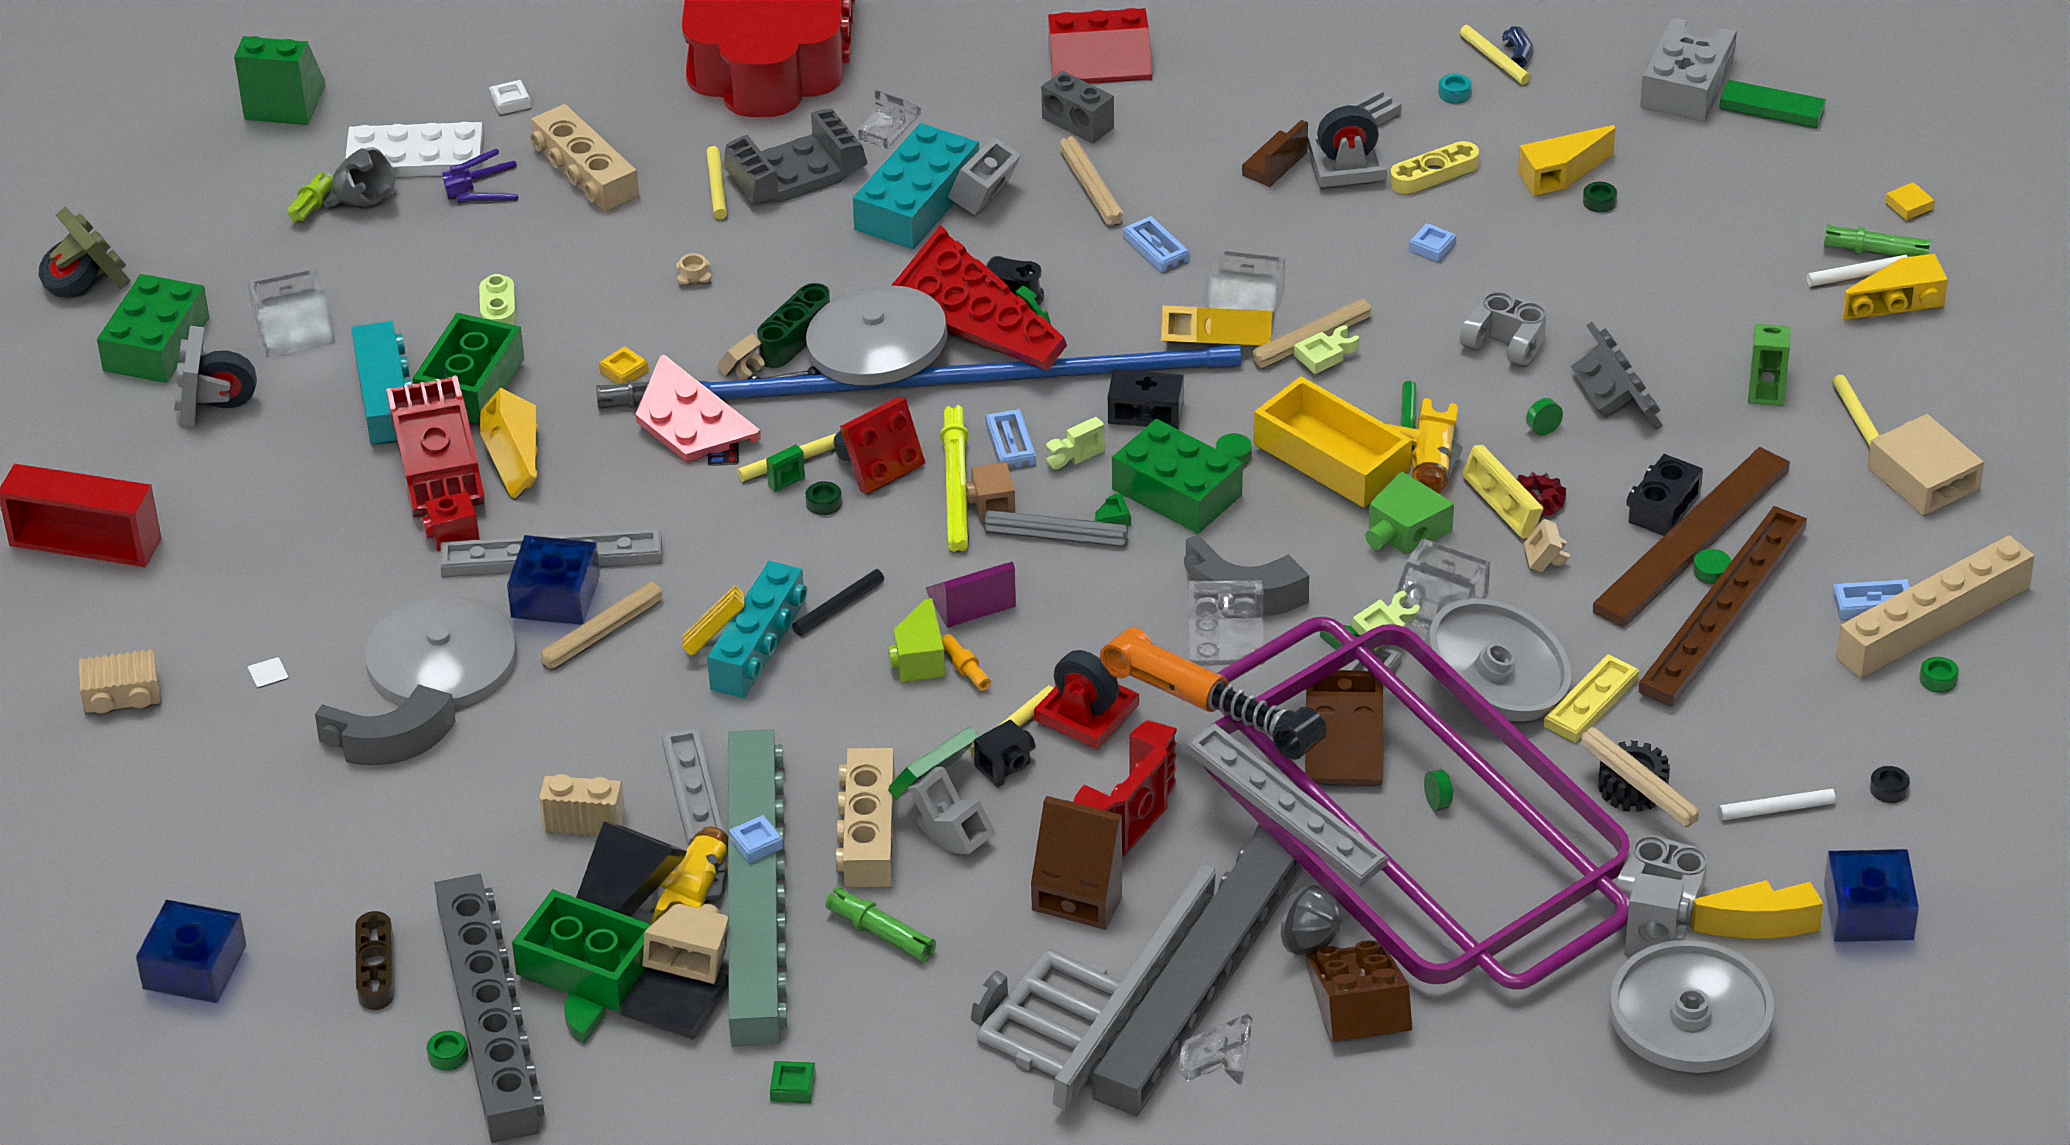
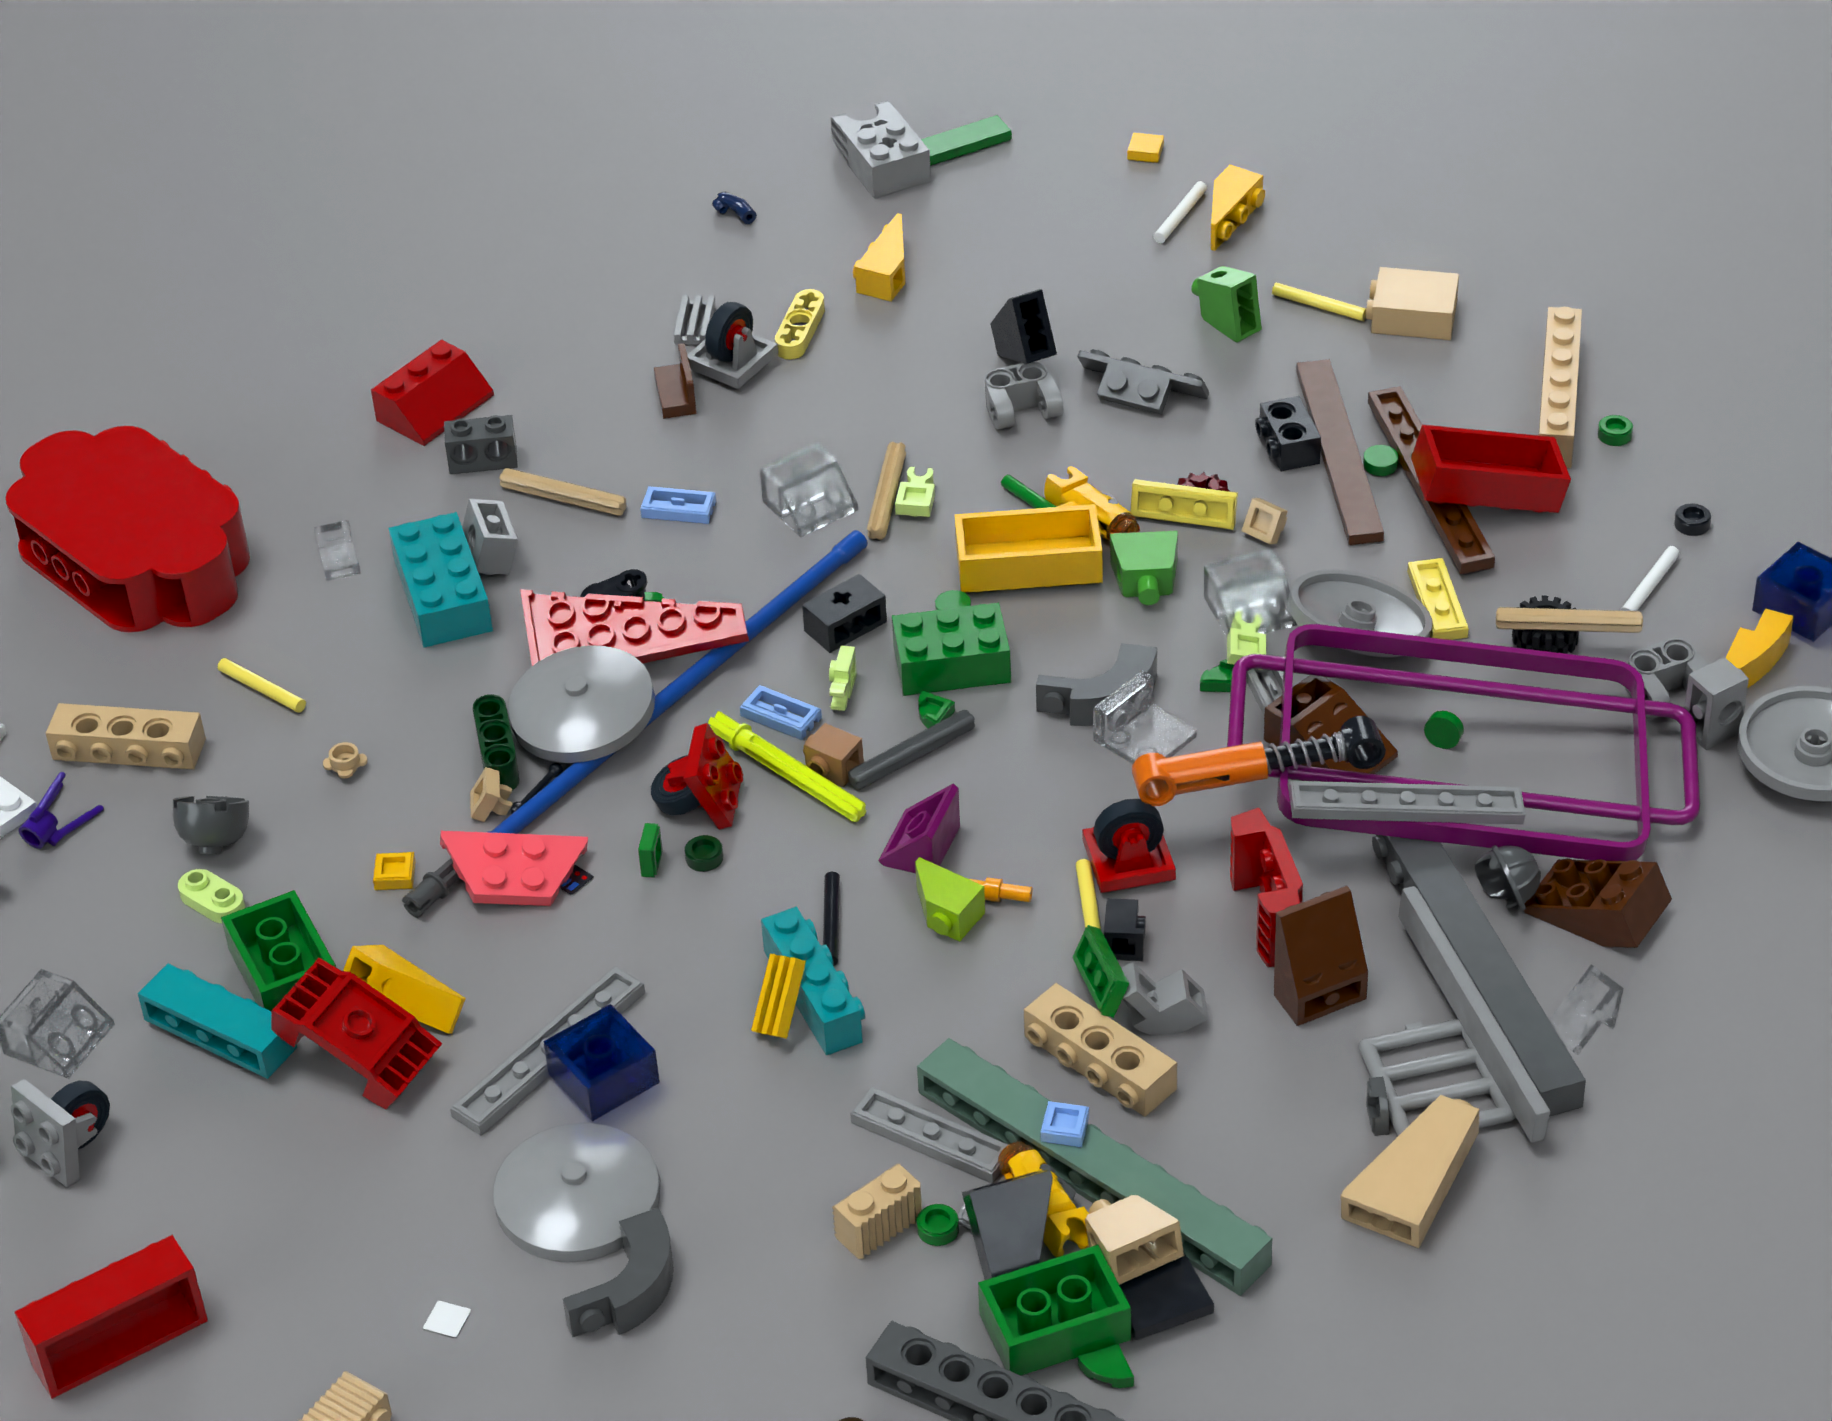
camera: 45 degrees left, 0 degrees up
red brick [421,491,480,552] -> none
tan axle [540,582,663,669] -> none
dark grey plate [723,109,868,204] -> none
light yellow bar [737,434,836,482] -> none
green tile [769,1061,816,1103] -> none
bright green pin [826,886,936,963] -> none
yellow slope [1161,306,1273,346] -> none
light blue tile [1409,223,1456,263] -> none
teal tile [1438,73,1472,103] -> none
light yellow bar [1460,25,1531,85] -> none
green tile [1526,398,1563,435] -> none
dark green tile [1583,181,1617,212] -> none
bright green pin [1824,224,1931,257] -> none
light blue tile [1833,579,1910,619] -> none
none -> dark grey cylinder [173,796,249,854]
none -> black slope [990,289,1057,364]
none -> tan slope [1341,1095,1479,1248]
none -> red piece [1411,425,1571,513]

